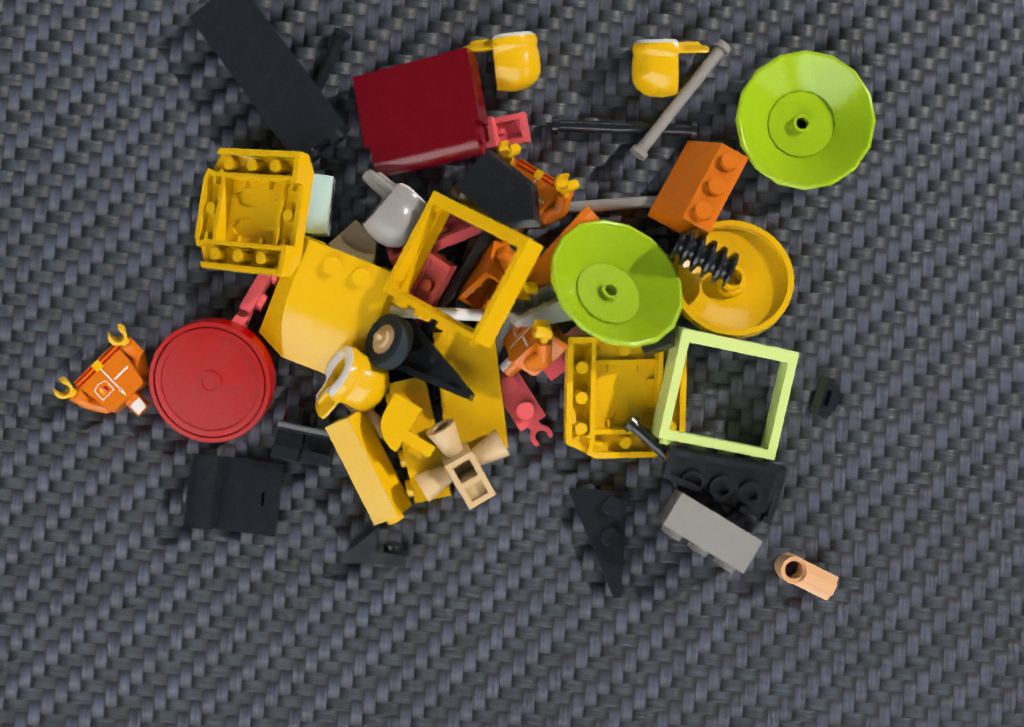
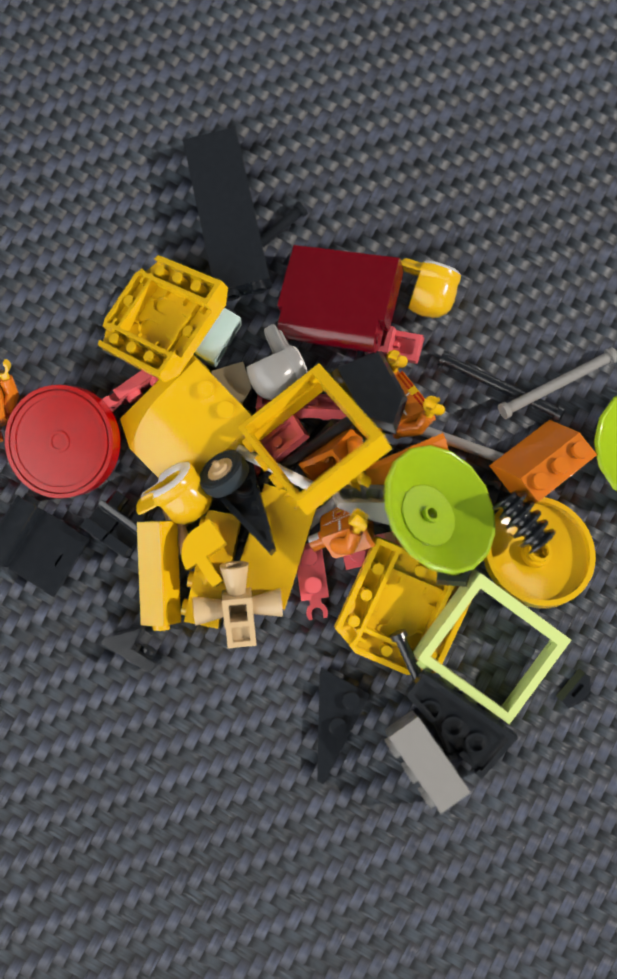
camera: 25 degrees right, 5 degrees down
yellow piece [631,39,709,98] -> none
light nougat piece [774,552,839,601] -> none

